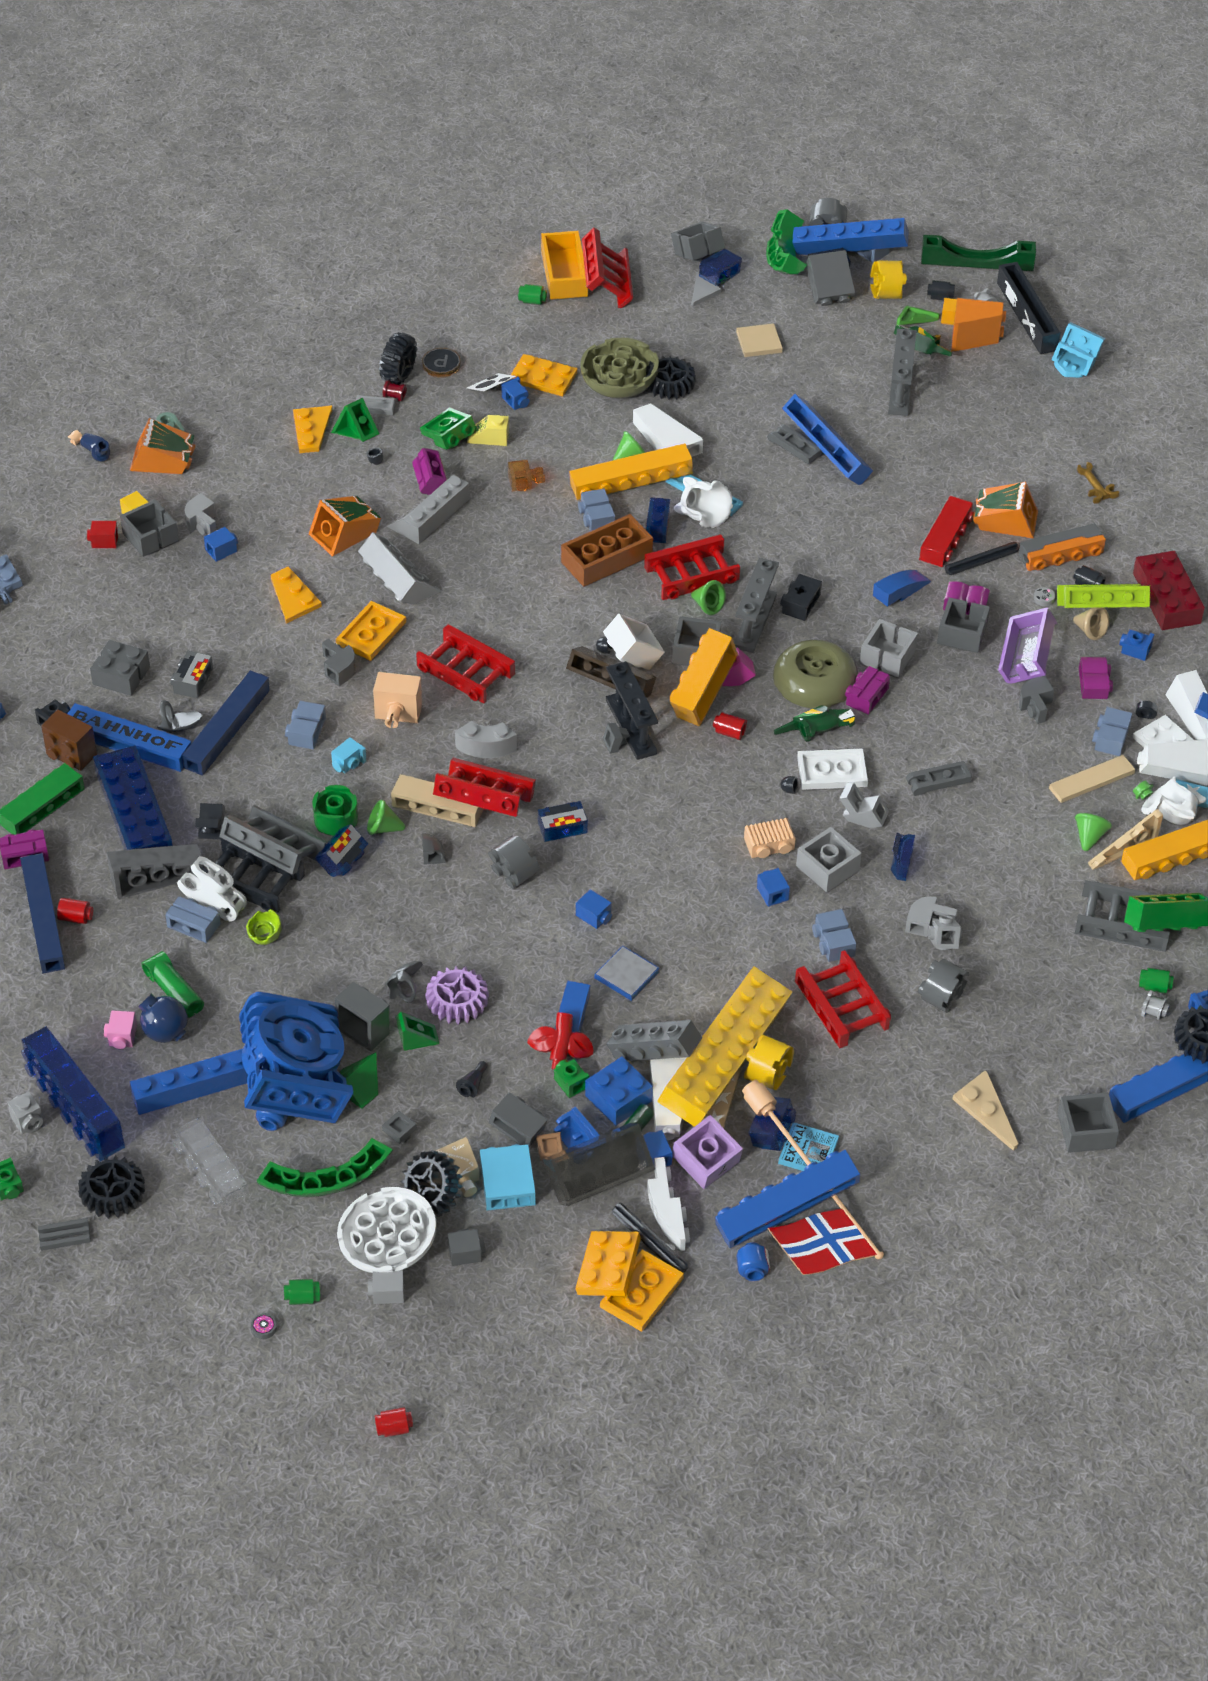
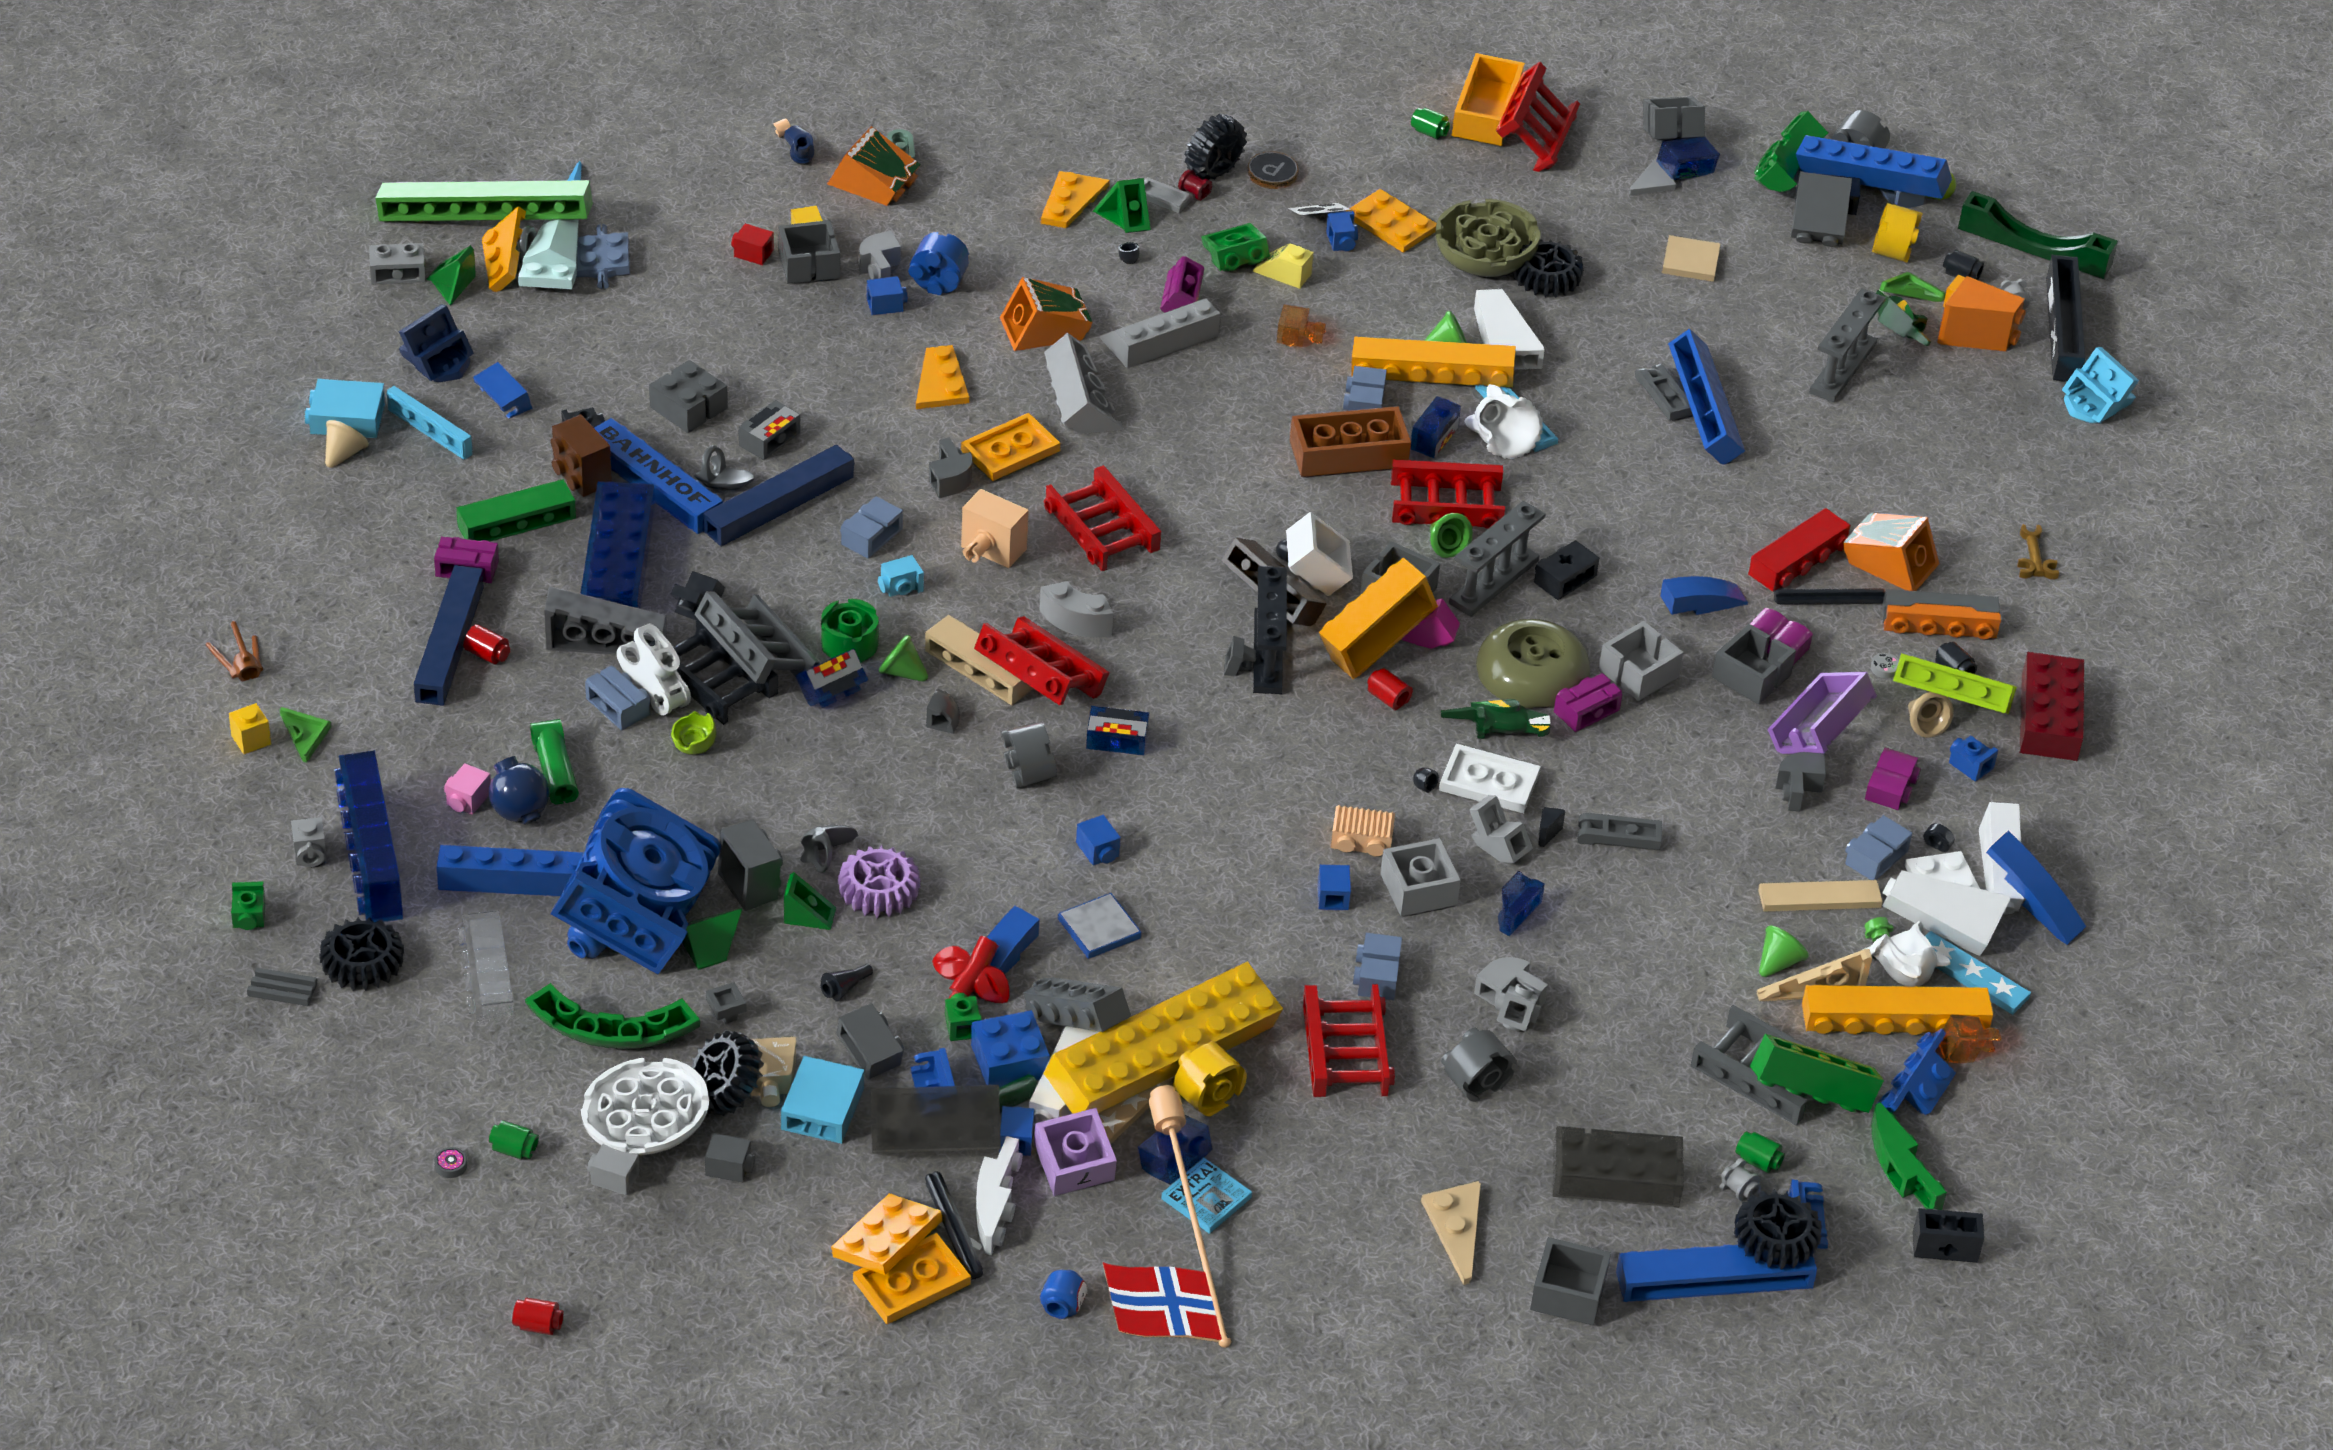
camera: 20 degrees right, 5 degrees down
medium nougat tile [536,1132,564,1160] -> none
blue brick [715,1150,860,1248] -> none
none -> blue brick [908,232,969,295]
none -> black slope [1538,807,1565,847]
none -> clear smoke piece [1552,1126,1684,1208]

